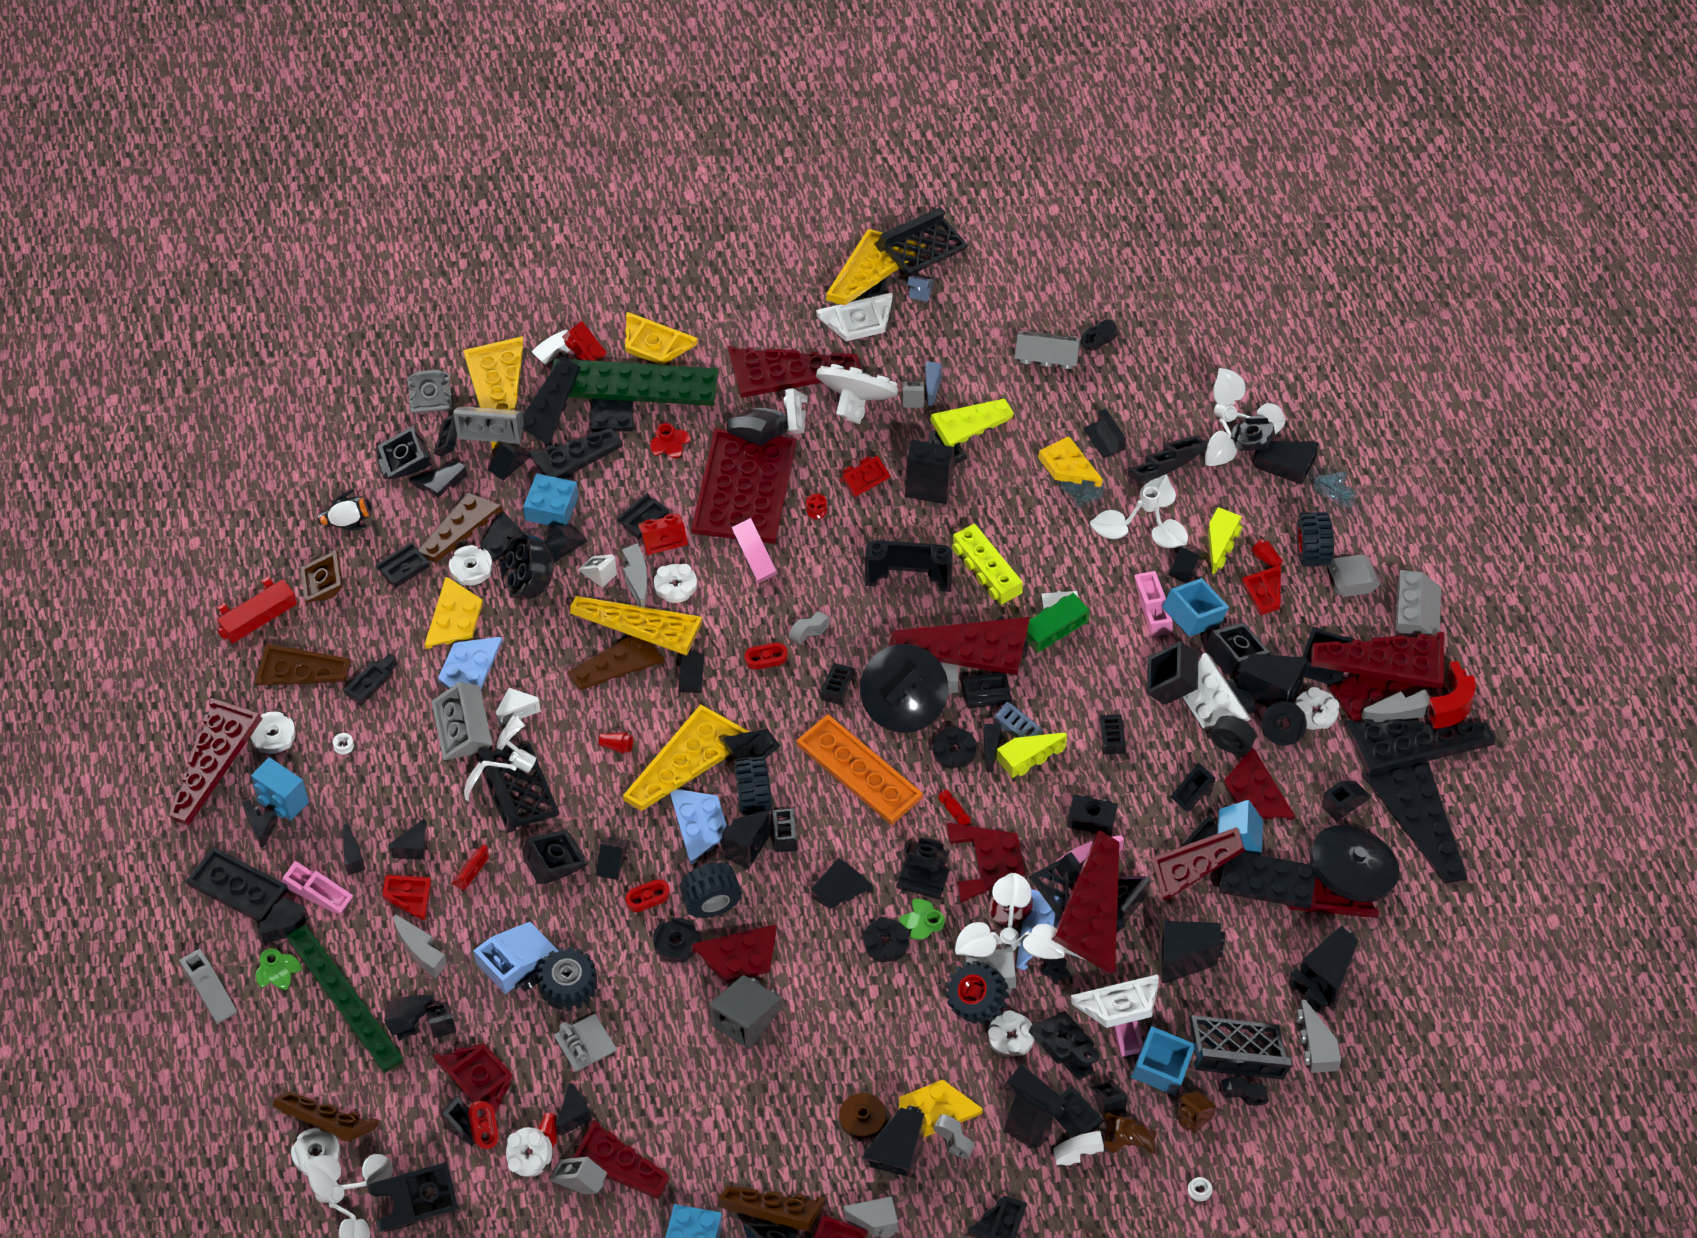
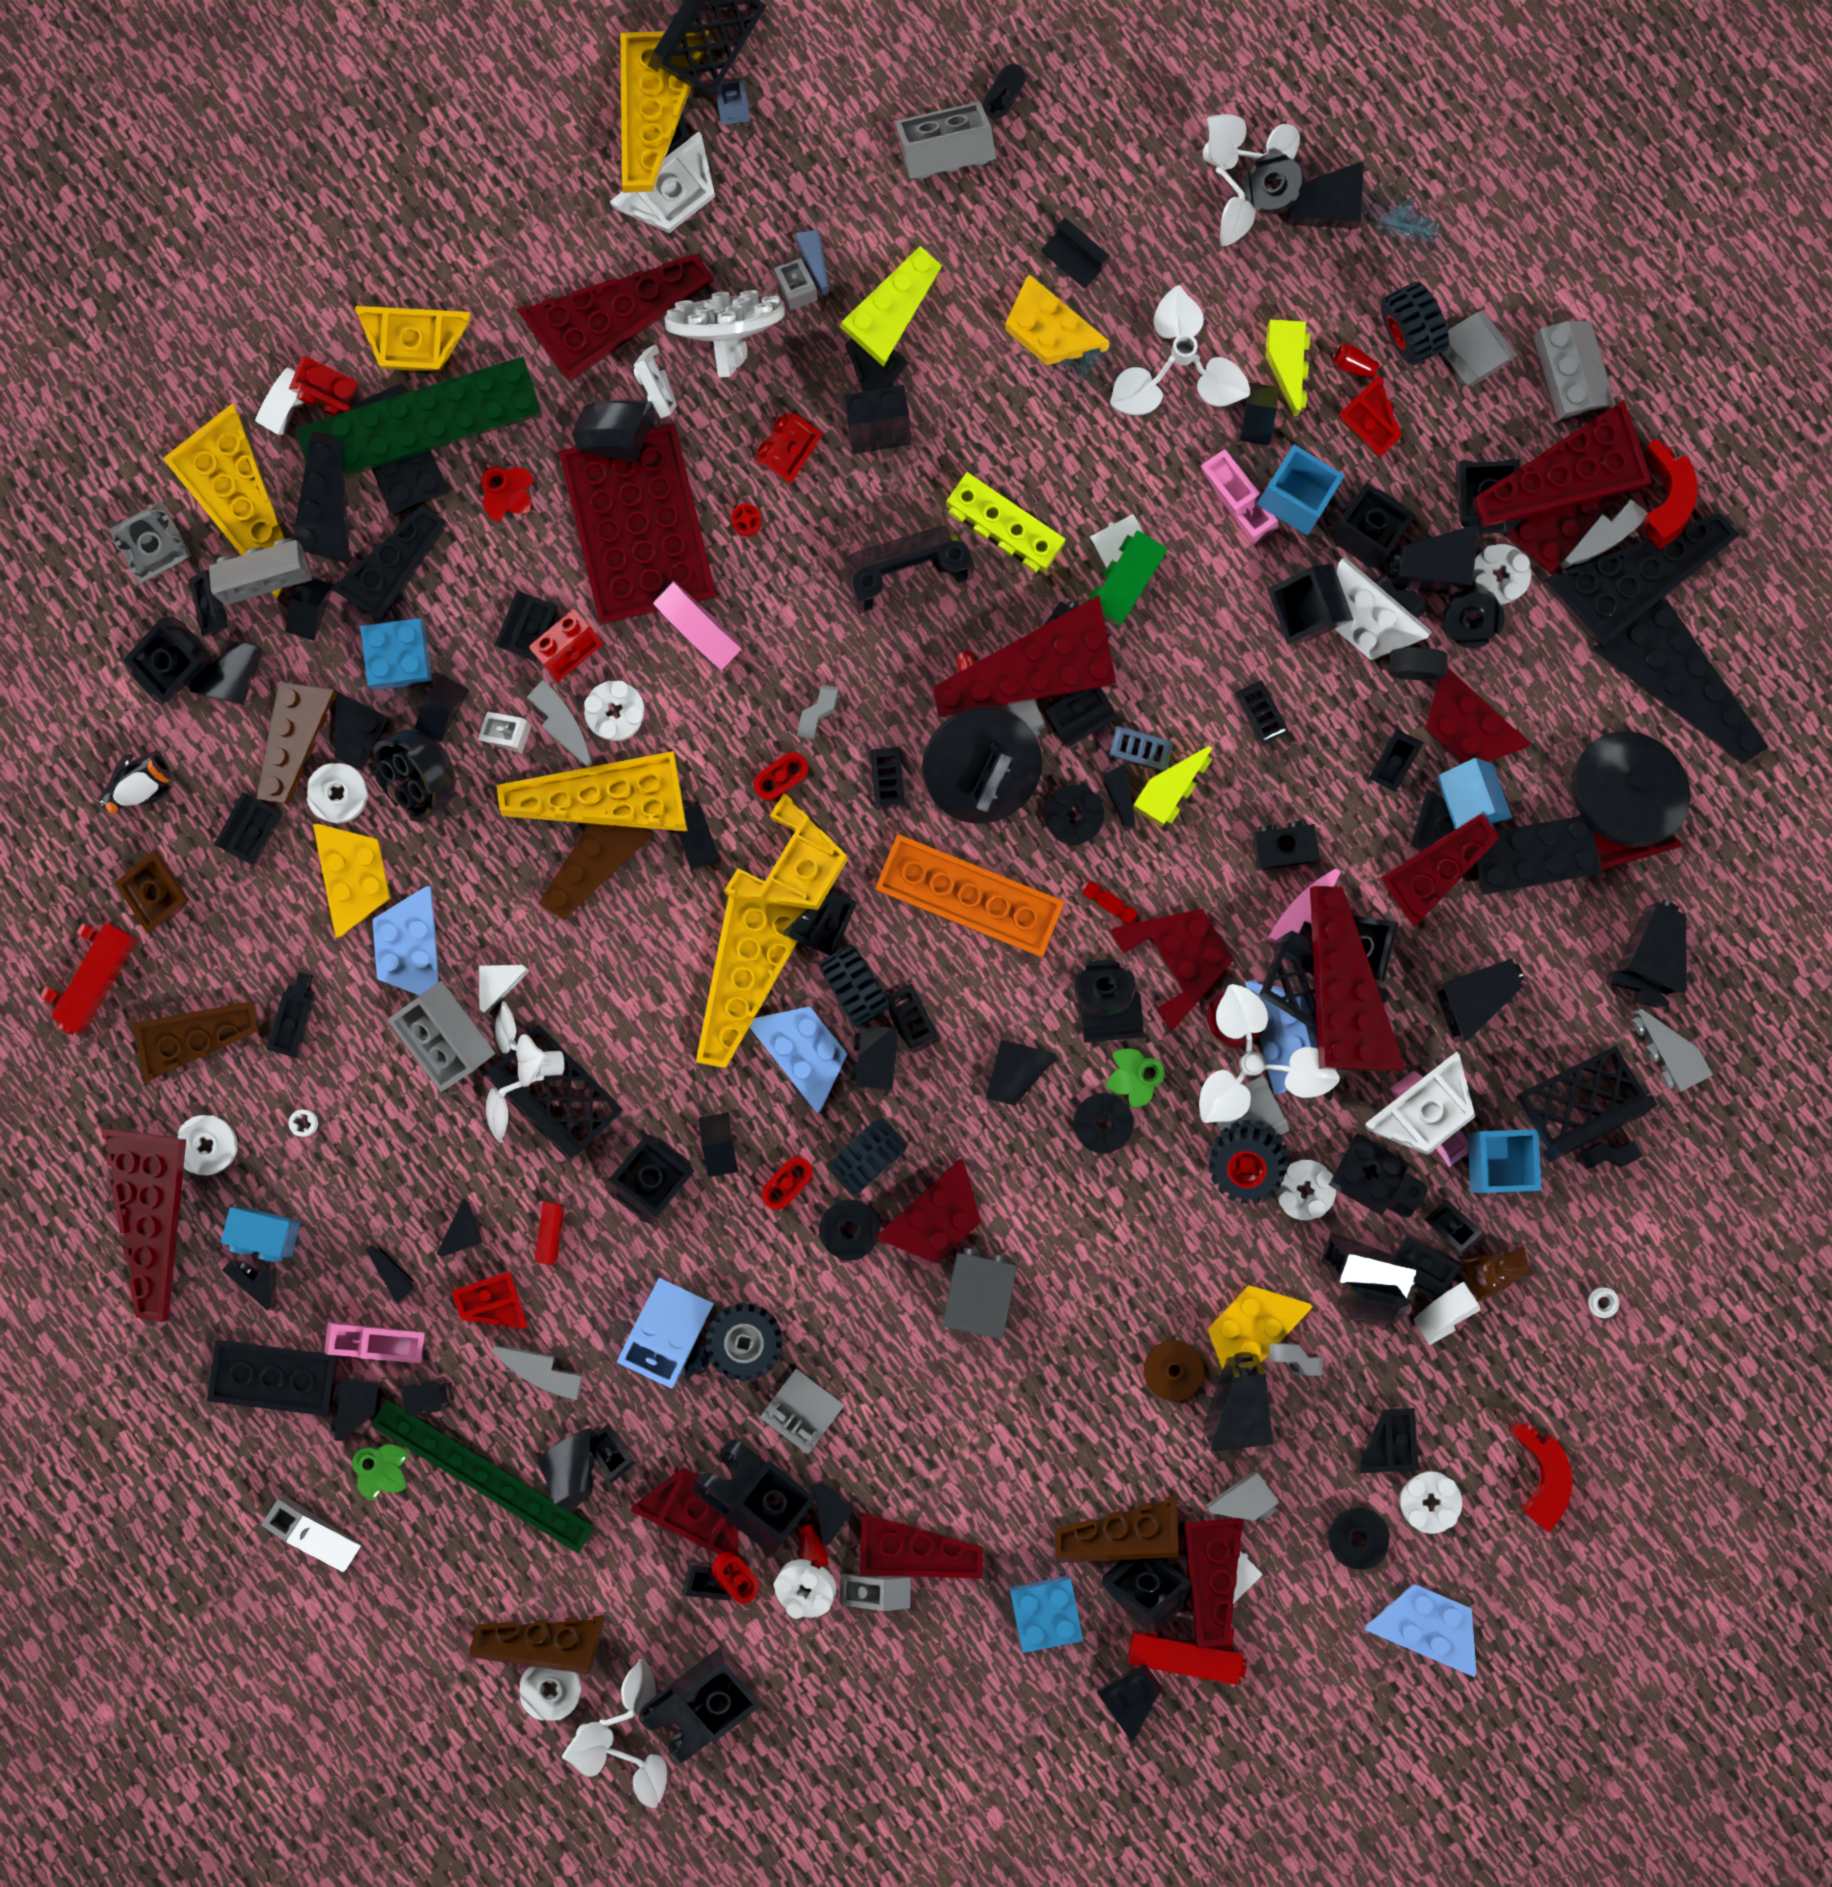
camera: 25 degrees left, 30 degrees up
red cone [599,732,633,754] -> none
black slope [1128,435,1208,484] -> none
reddish brown slope [1177,1091,1216,1134] -> none
black slope [1322,781,1371,822] -> none
none -> black brick [401,1377,455,1417]
none -> black brick [693,1439,817,1556]
none -> yellow wing [724,793,848,910]

